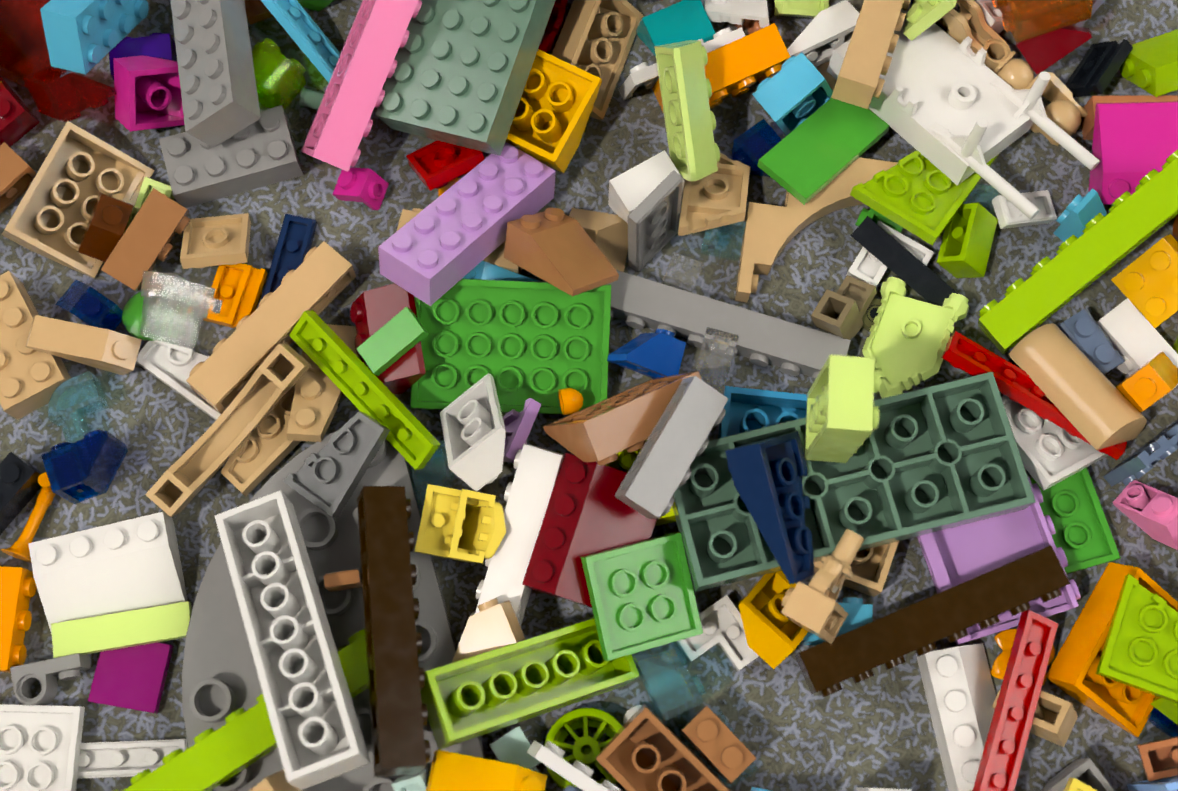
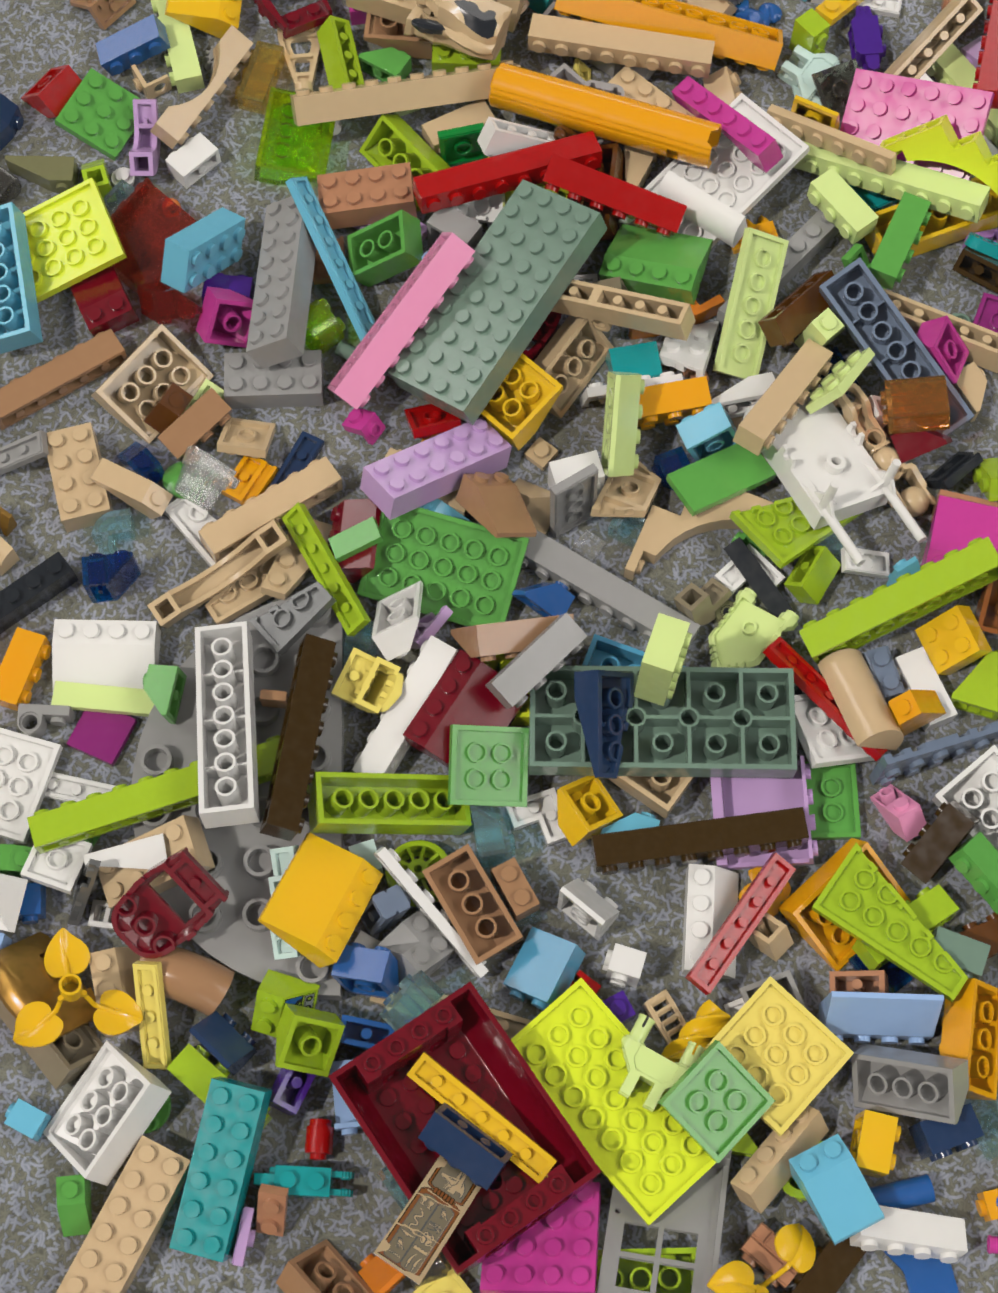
camera: 15 degrees right, 5 degrees down
light orange piece [1,470,64,563] -> none
slope [452,598,525,663] -> none
light orange hinge [558,388,584,415] -> none
clear plate [695,327,739,394] -> none
tan brick [781,529,865,644] -> none
none -> bright green slope [143,664,187,724]
none -> tan plate [524,436,559,471]
none -> white slope [557,878,620,941]

